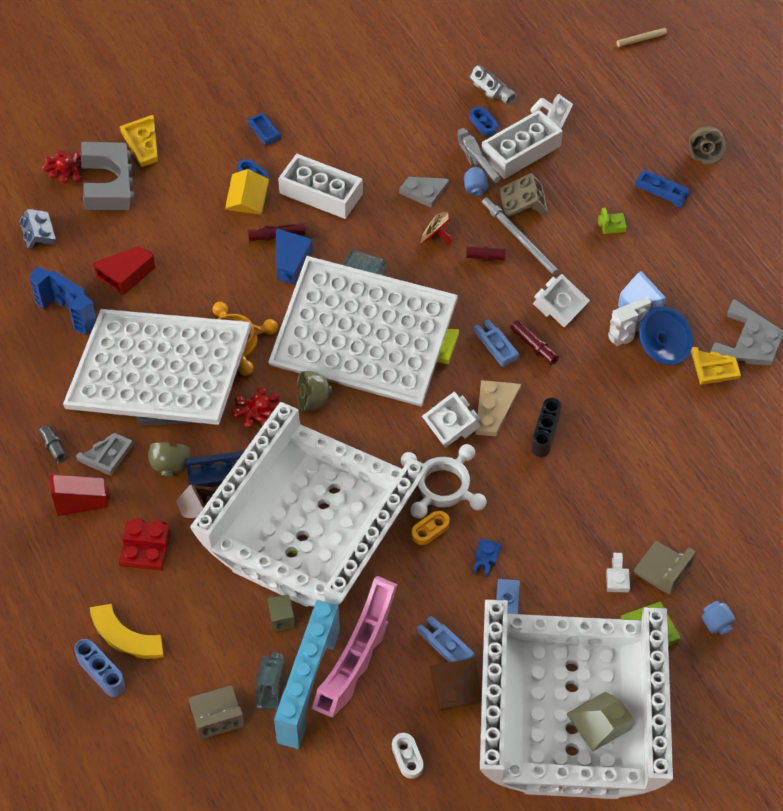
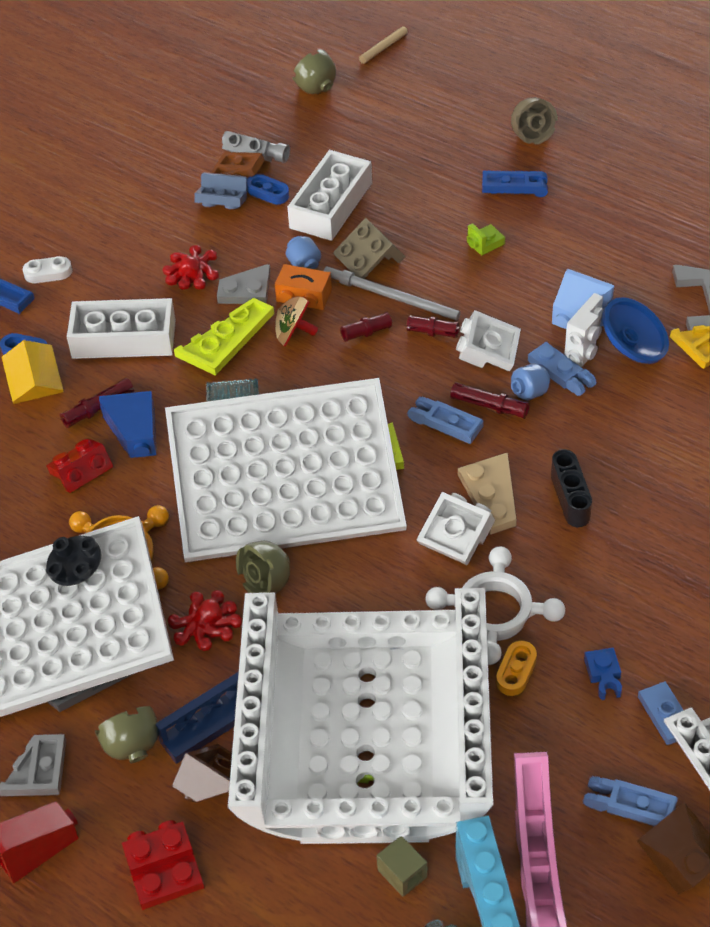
camera: 25 degrees left, 5 degrees down
light grey piece [458,128,501,183] -> none
white plate [530,94,573,129] -> none
none -> white plate [23,256,72,283]
none -> red bracket [46,439,113,493]
none -> black dish [46,536,101,586]
none -> red animal [162,245,219,290]
none -> neon yellow wing [174,298,274,376]
none -> sand blue bracket [195,172,247,209]
none -> dark orange wing [211,152,265,178]
none -> orange brick [275,264,332,310]
none -> olive cylinder [292,49,336,94]
none -> dark red pin [407,315,459,338]
none -> medium blue head [511,364,550,400]
none -> medium blue hinge [528,342,597,396]

